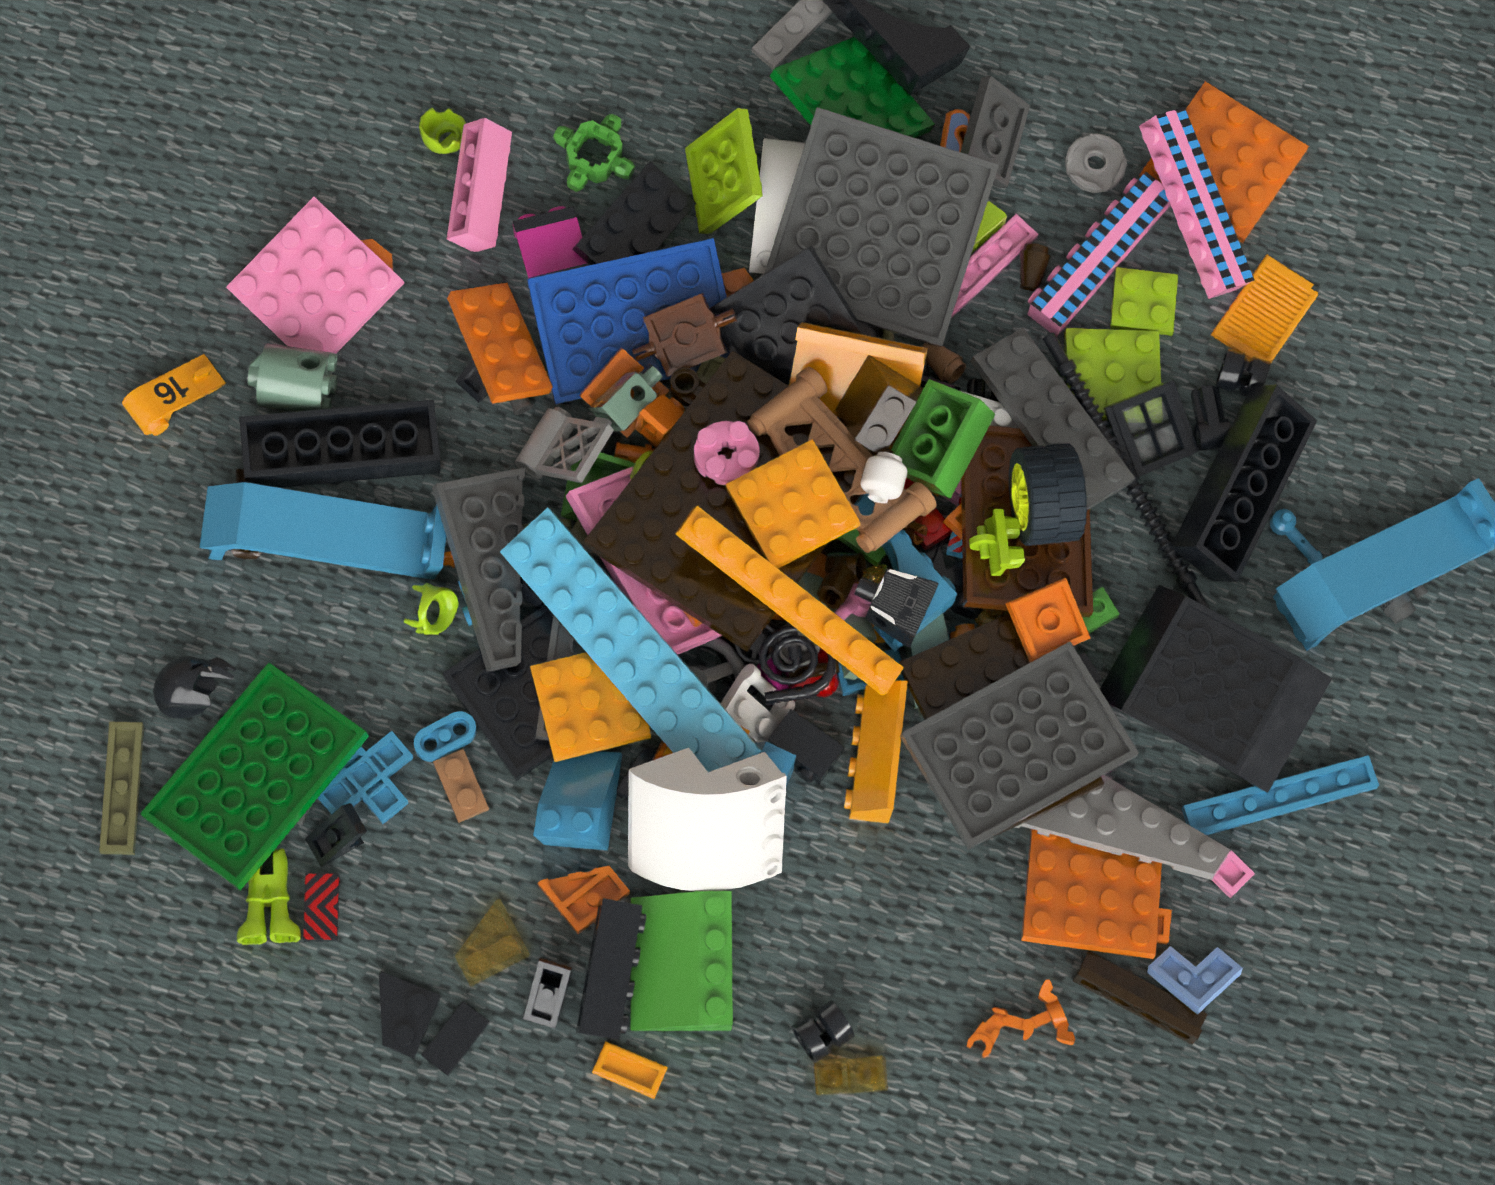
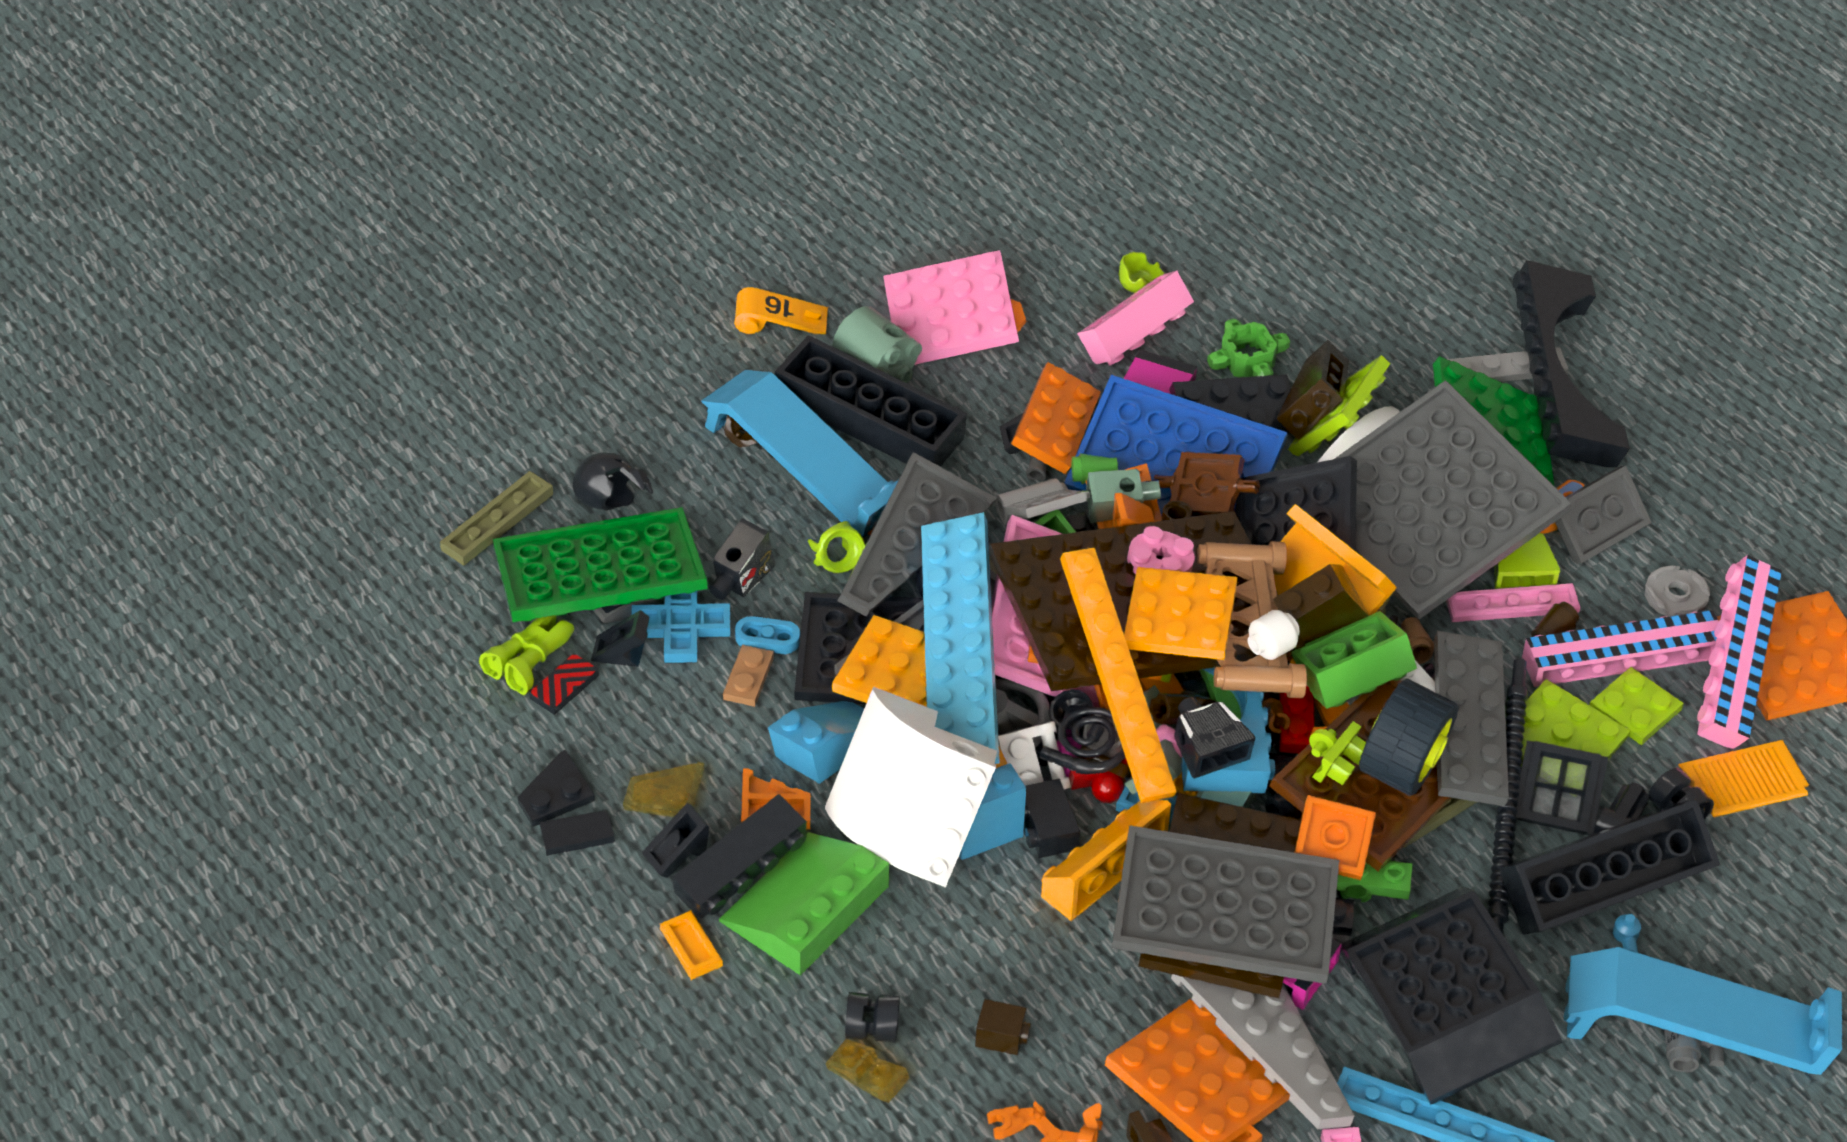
camera: 45 degrees right, 25 degrees down
none -> black torso [709,518,775,600]
none -> dark brown brick [975,999,1031,1055]
none -> bright green cone [1071,453,1118,485]
none -> dark brown slope [1277,340,1349,440]

